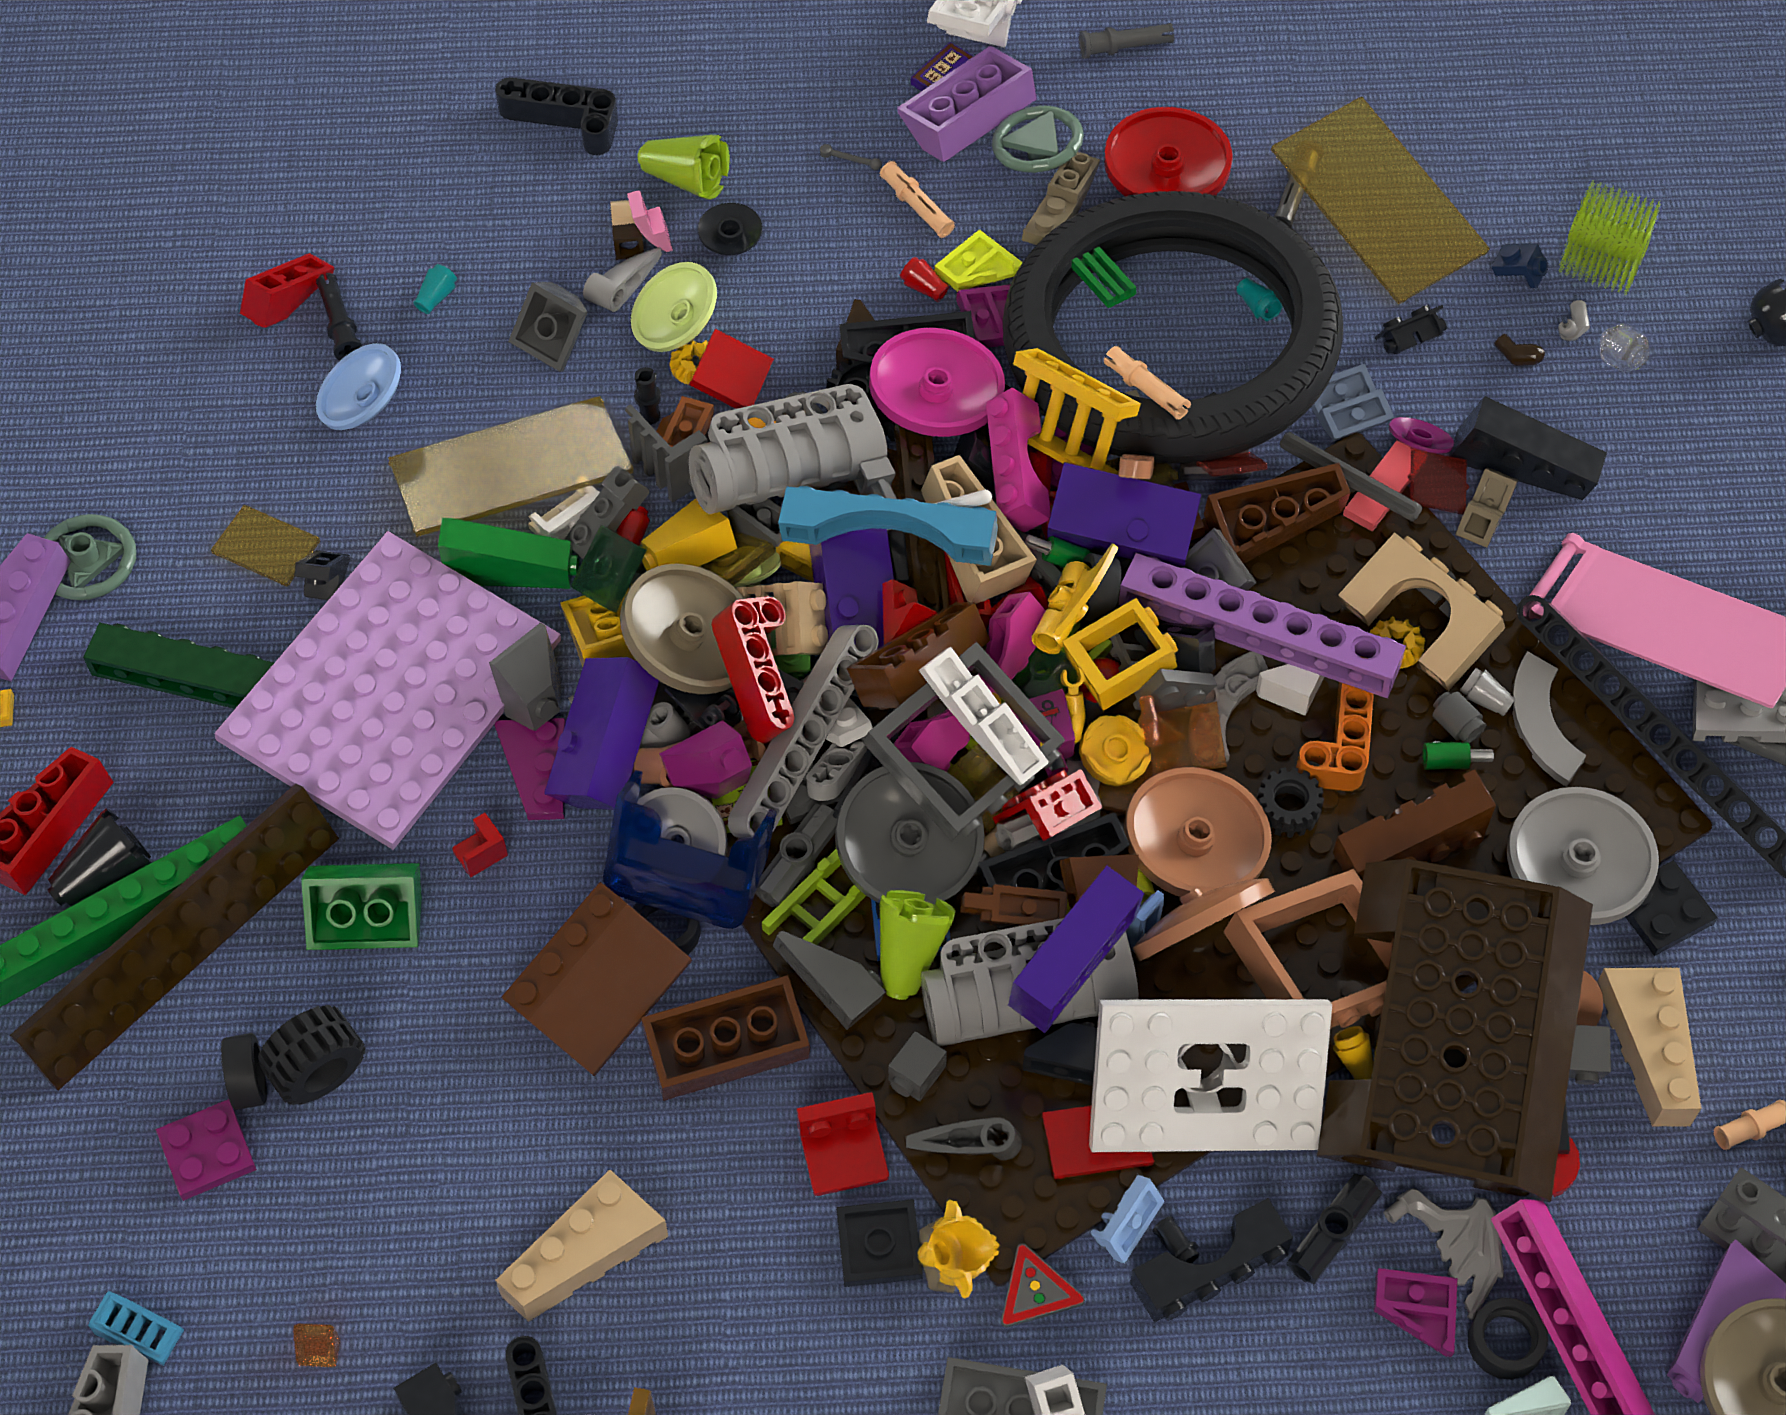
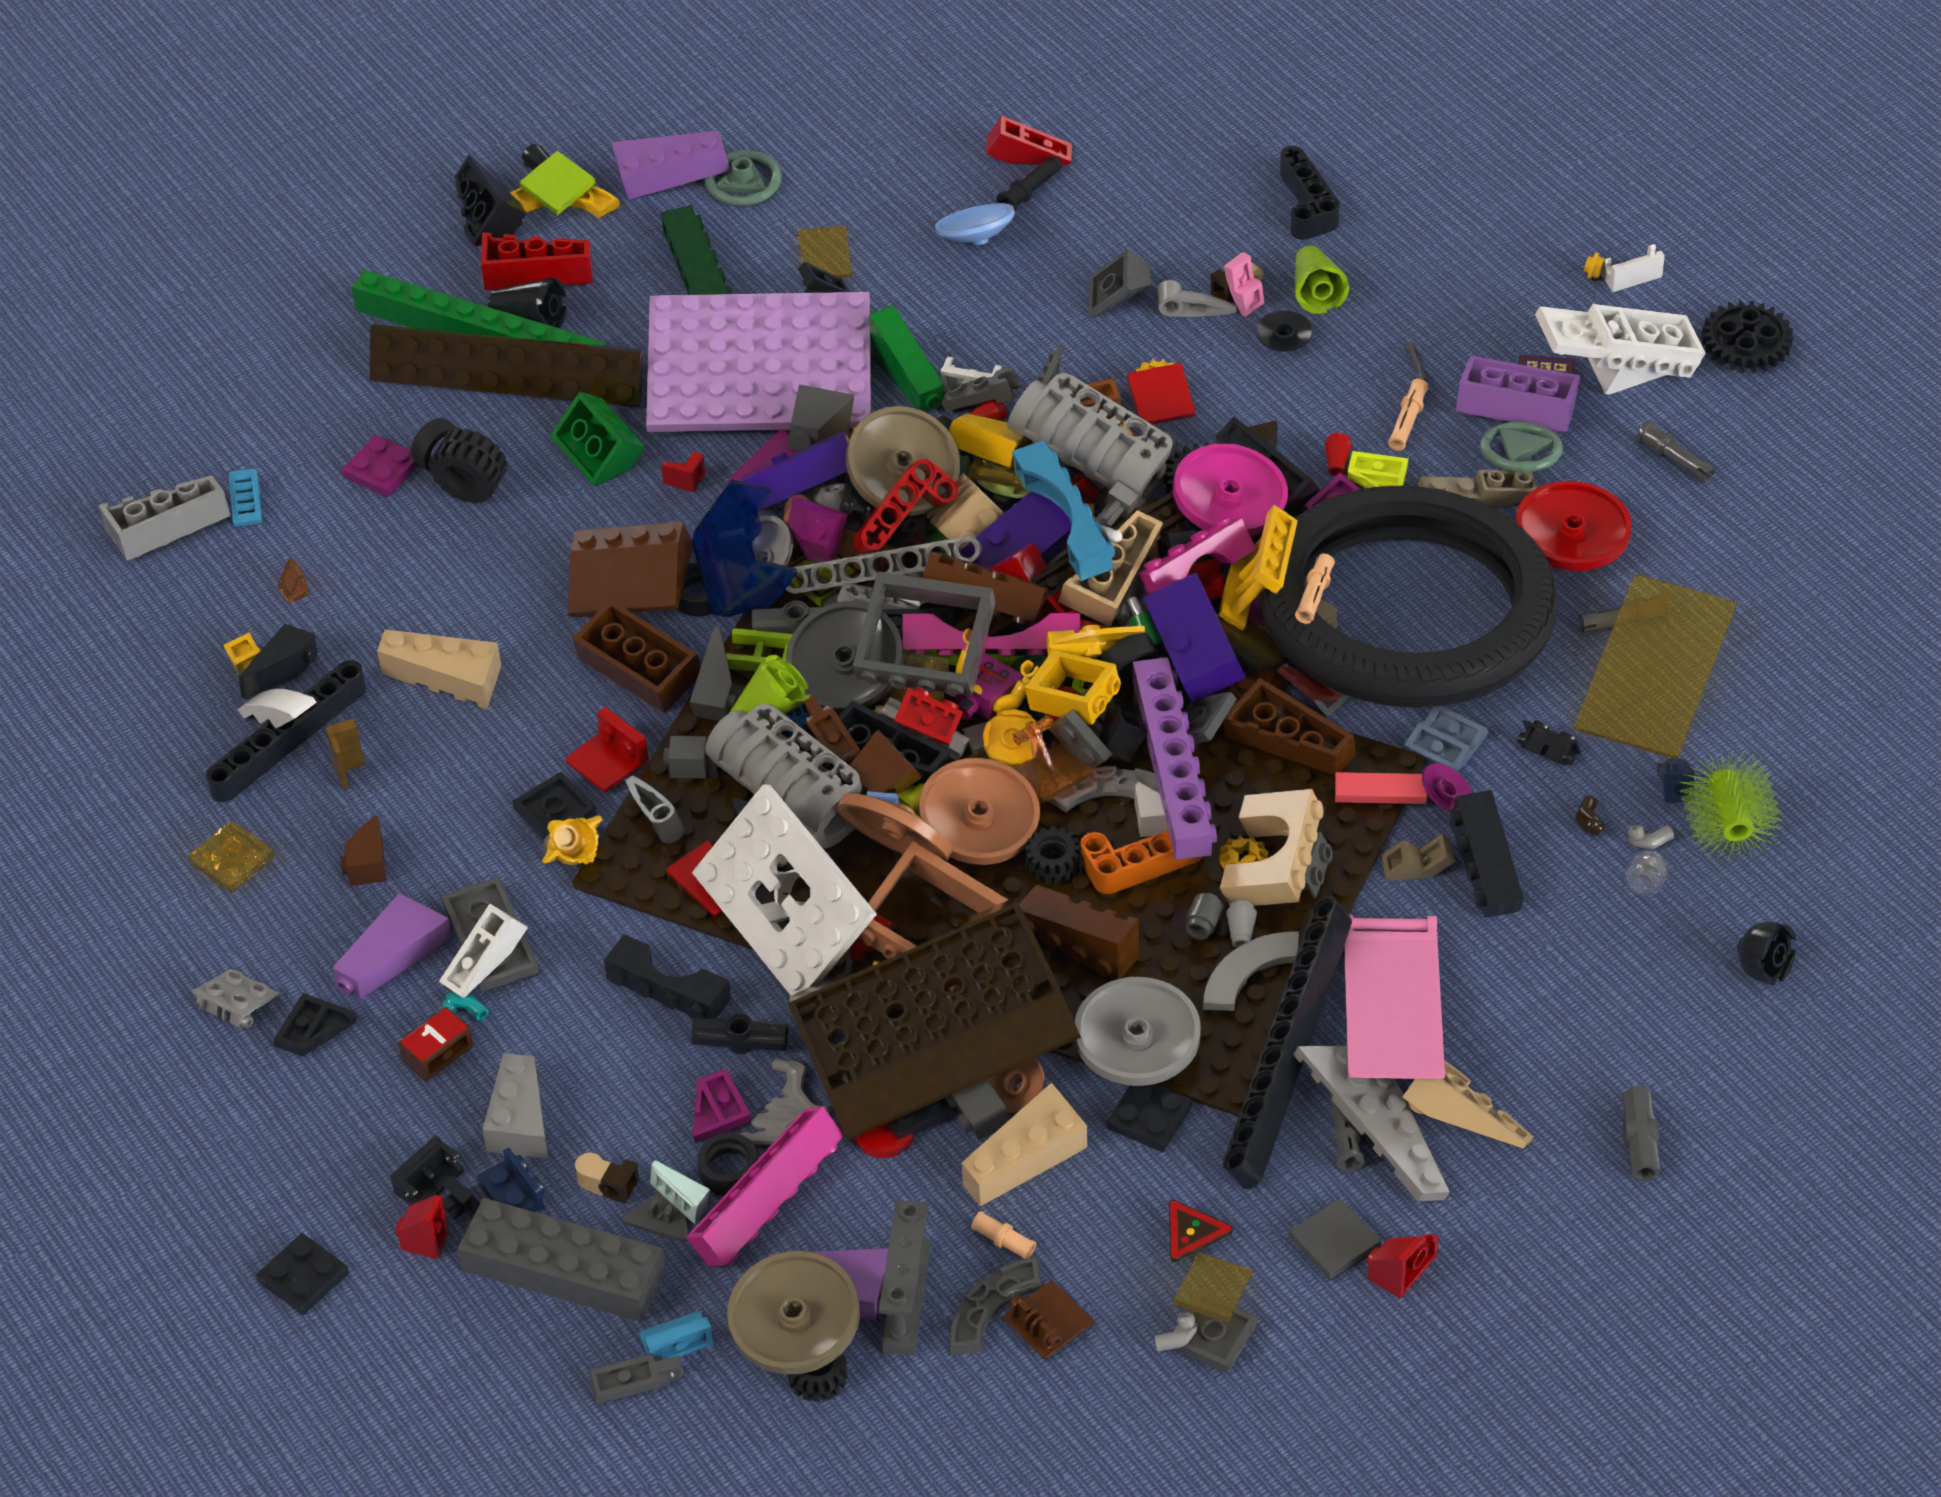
camera: 60 degrees right, 10 degrees down
clear yellow piece [388,396,634,537] -> none
teal cone [413,264,457,314] -> none
clear green tile [571,525,646,613] -> none
yellowish green dish [631,262,717,352] -> none
black pin [634,367,661,425] -> none
white slope [919,647,1049,785] -> none
piece [1001,1244,1085,1328] -> none
dark purple brick [1008,866,1144,1033] -> none
green tile [1072,247,1136,308] -> none
light blue plate [1091,1175,1165,1264] -> none
nougat beam [1118,454,1154,479] -> none
black pin [1152,1216,1200,1264] -> none
dark grey axle [1280,432,1422,521] -> none
clear red piece [1408,449,1469,515] -> none
green piece [1422,741,1494,770] -> none

